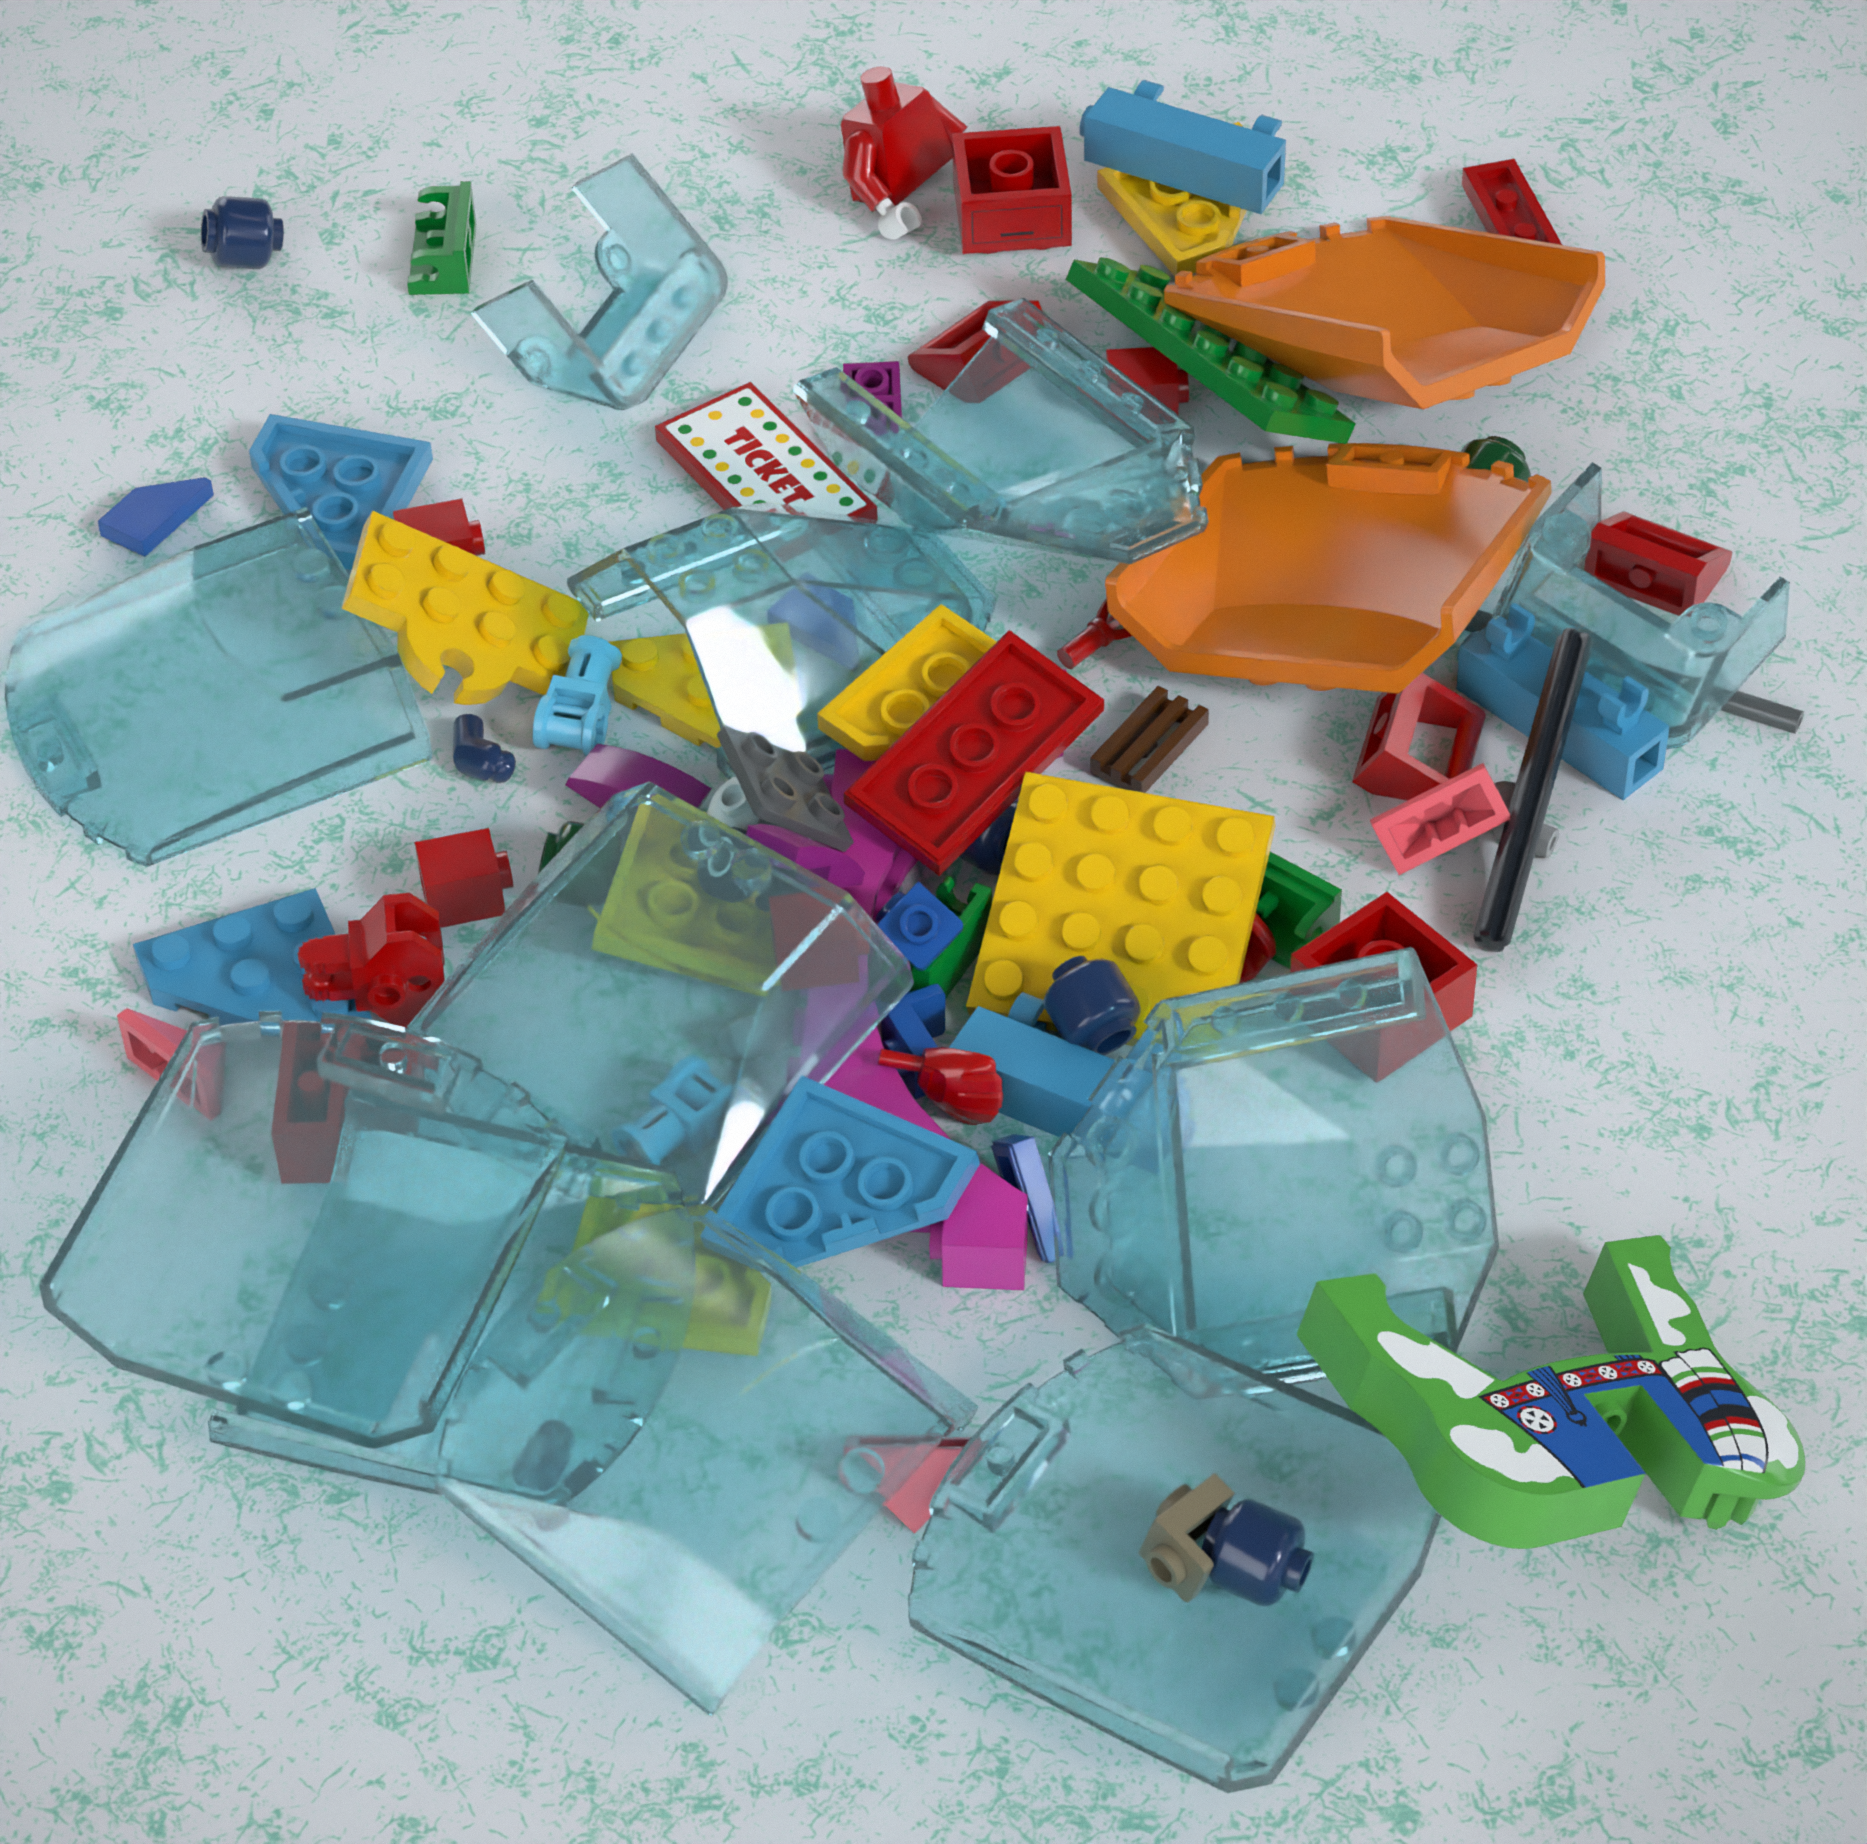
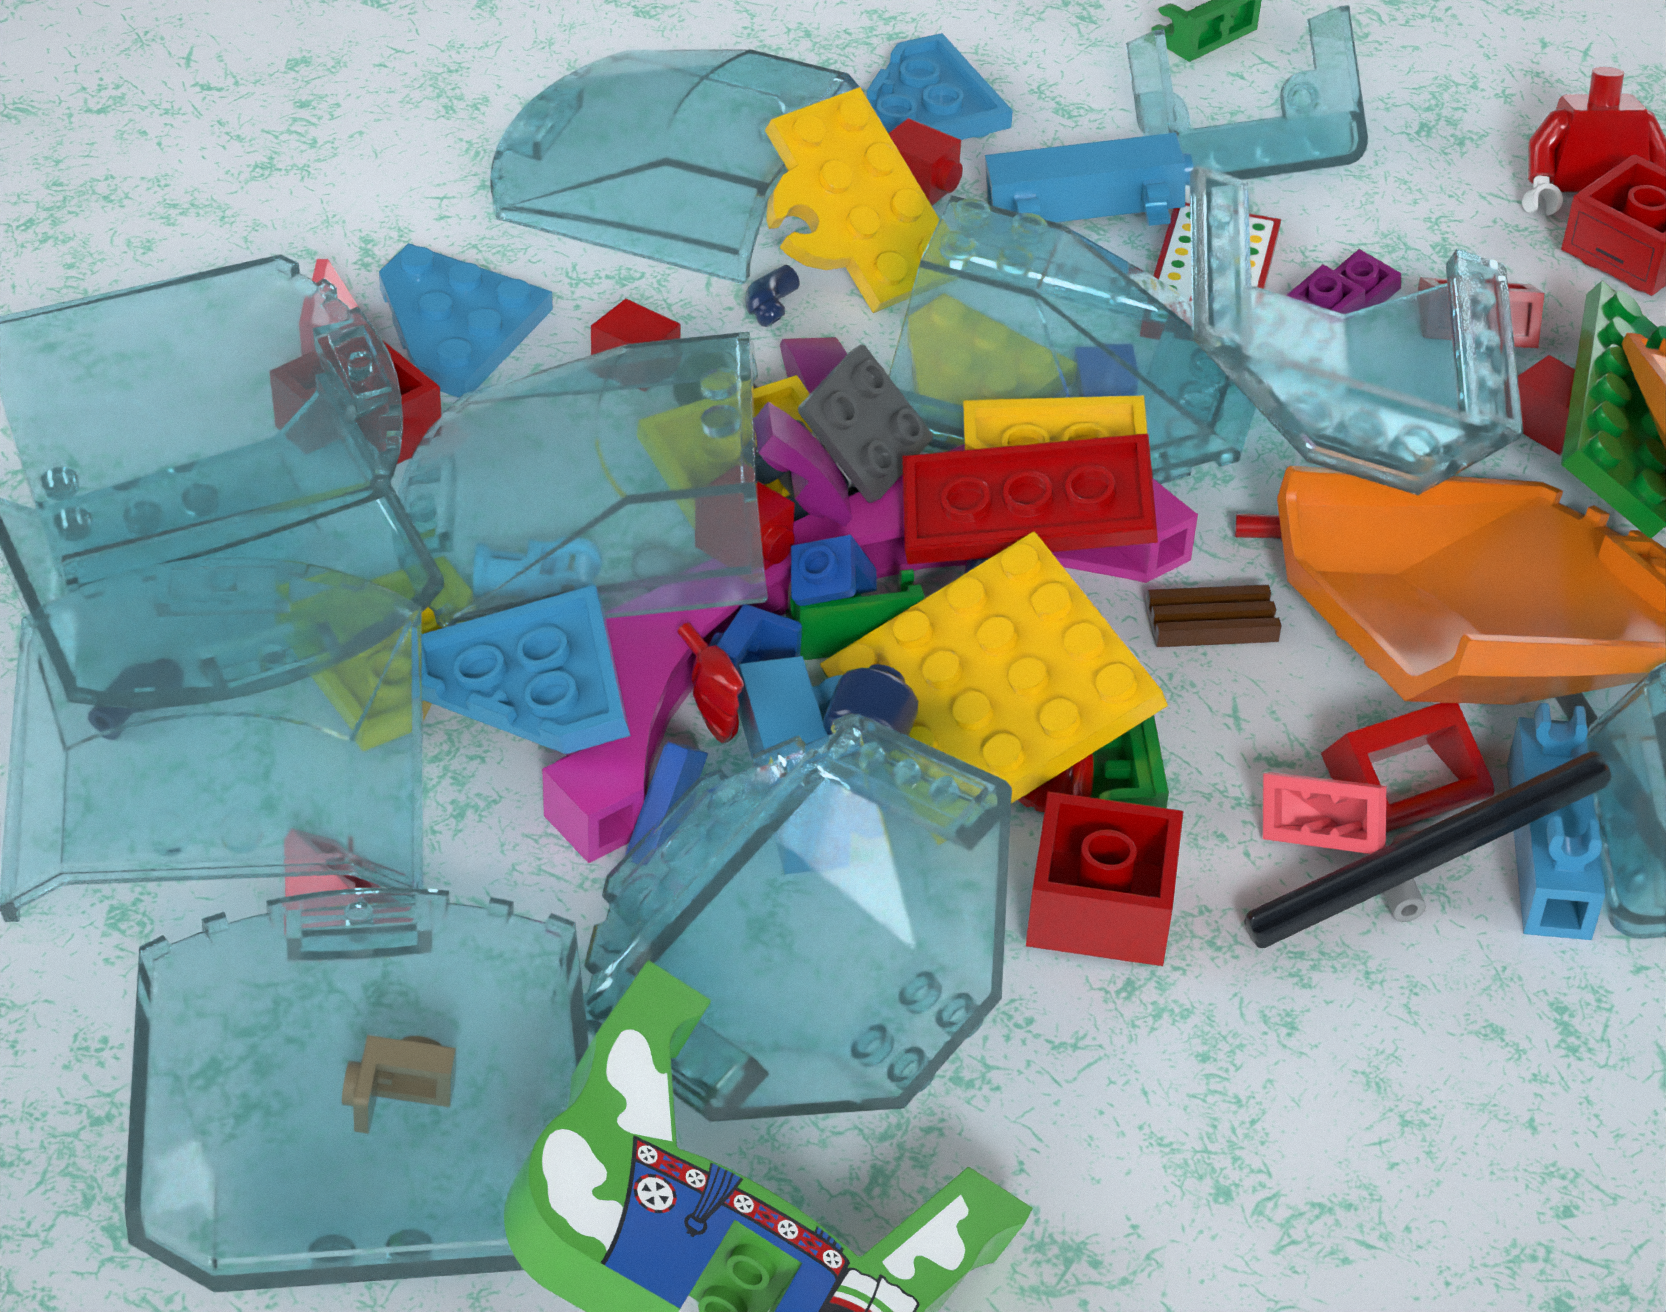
camera: 45 degrees right, 5 degrees down
blue tile [98,477,214,557] -> none
red hinge [297,892,448,1029] -> none
medium azure connector [532,635,622,757] -> none
dark blue head [1201,1499,1314,1607] -> none
none -> dark azure brick [985,132,1194,241]

